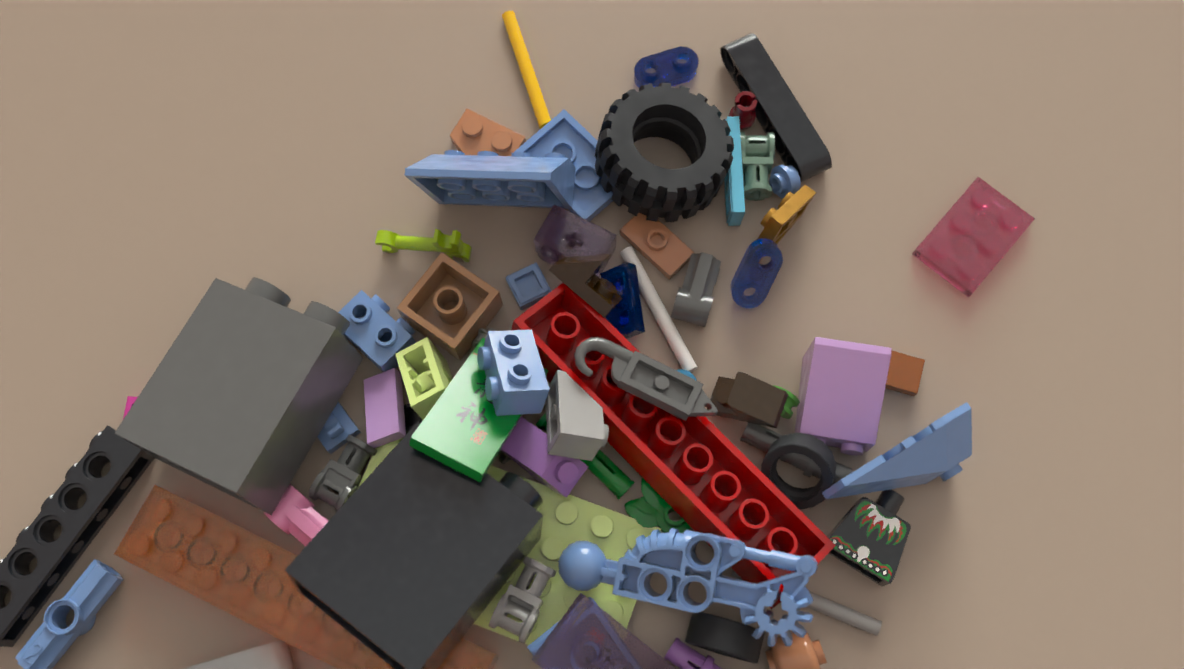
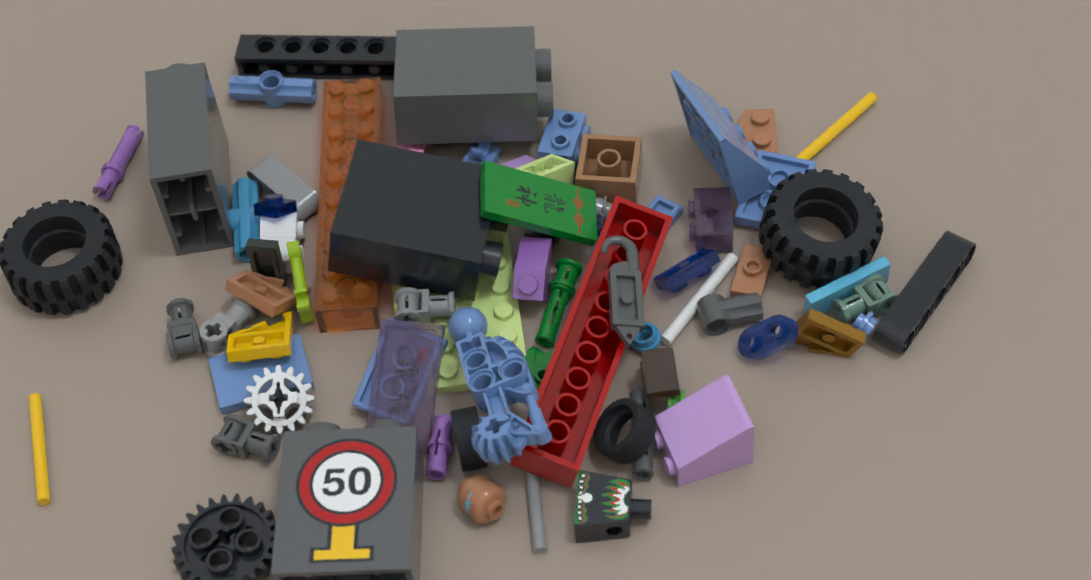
camera: 65 degrees right, 20 degrees down
lime bar [375,229,472,262] -> none
medium blue brick [477,330,550,416] -> none
light grey slope [546,370,609,461] -> none
dark brown slope [549,254,623,318] -> none
clear blue plate [634,46,699,88] -> none
dark red pin [729,91,757,130] -> none
medium blue wedge [822,402,972,499] -> none
dark orange tile [885,350,925,396] -> none
clear pink plate [912,177,1035,298] -> none

